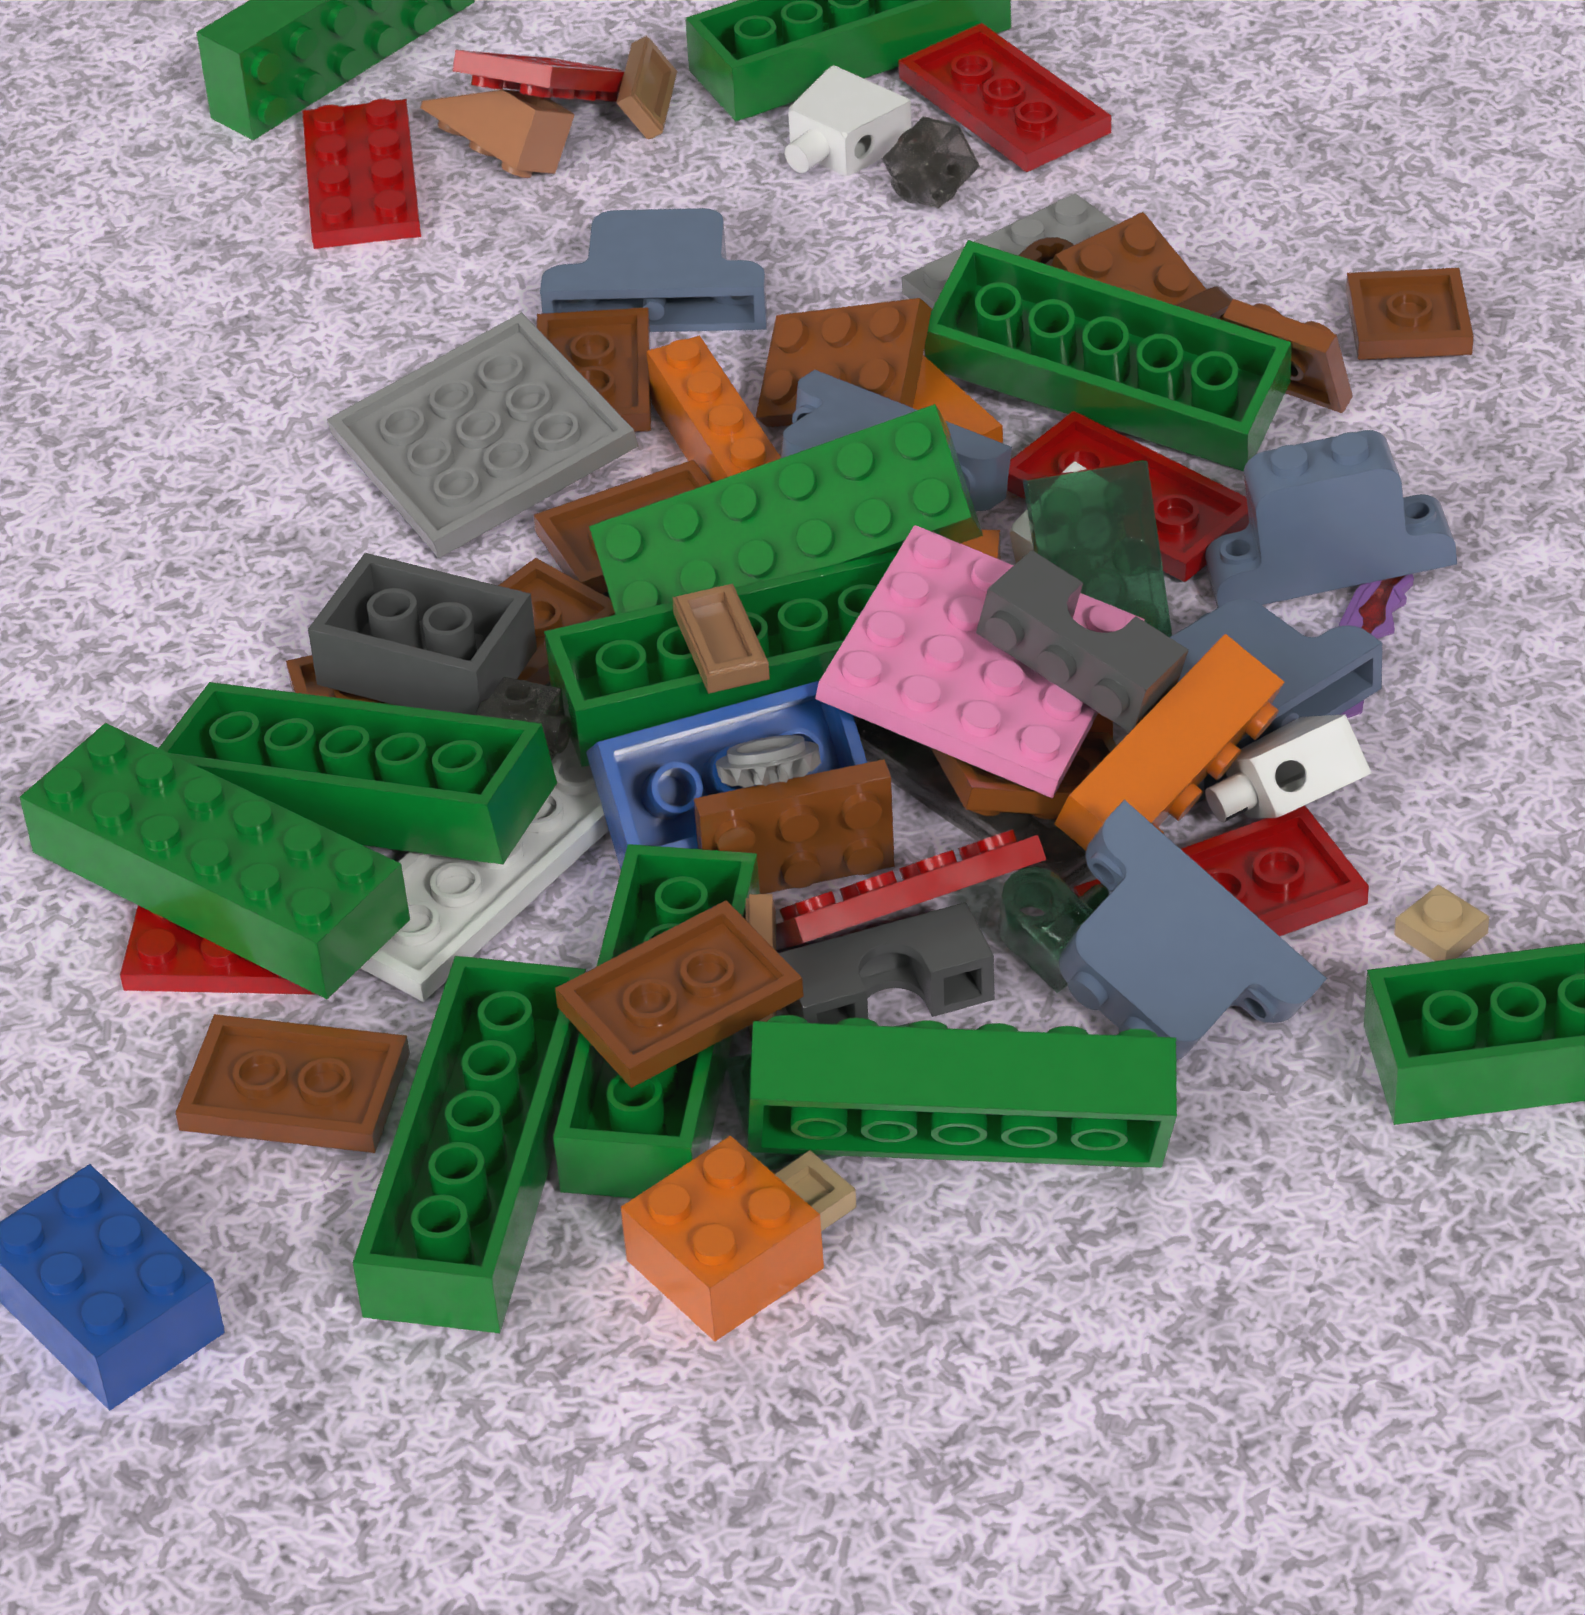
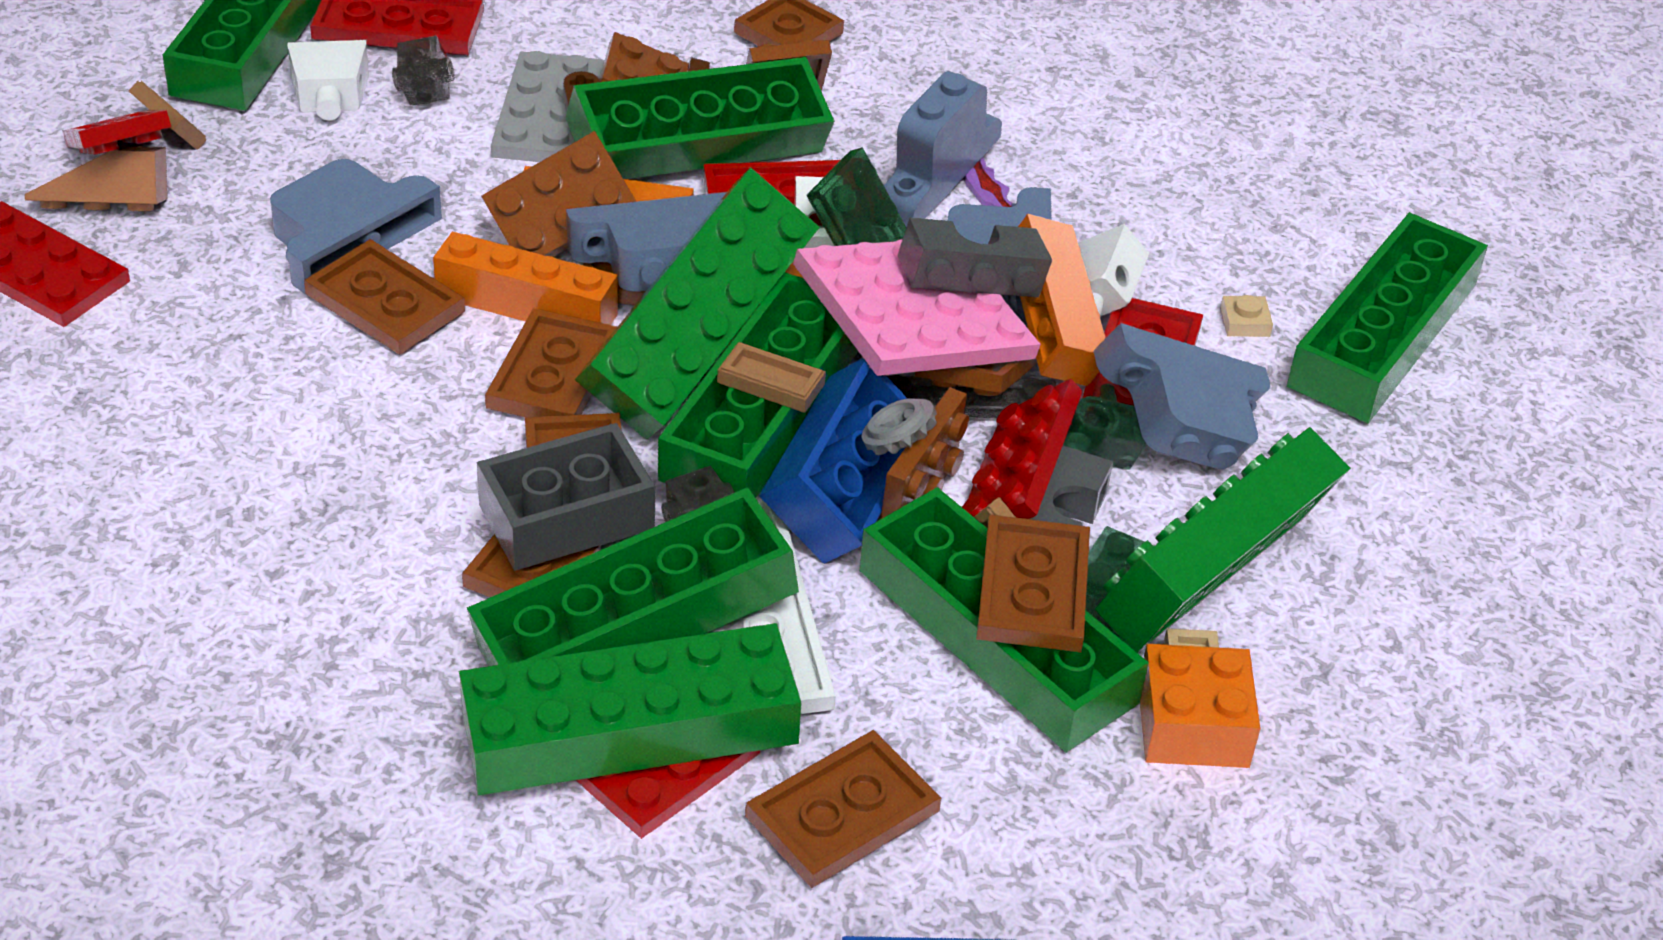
camera: 55 degrees left, 0 degrees up
light grey plate [326,312,638,558] -> none
green brick [352,956,586,1334] -> none

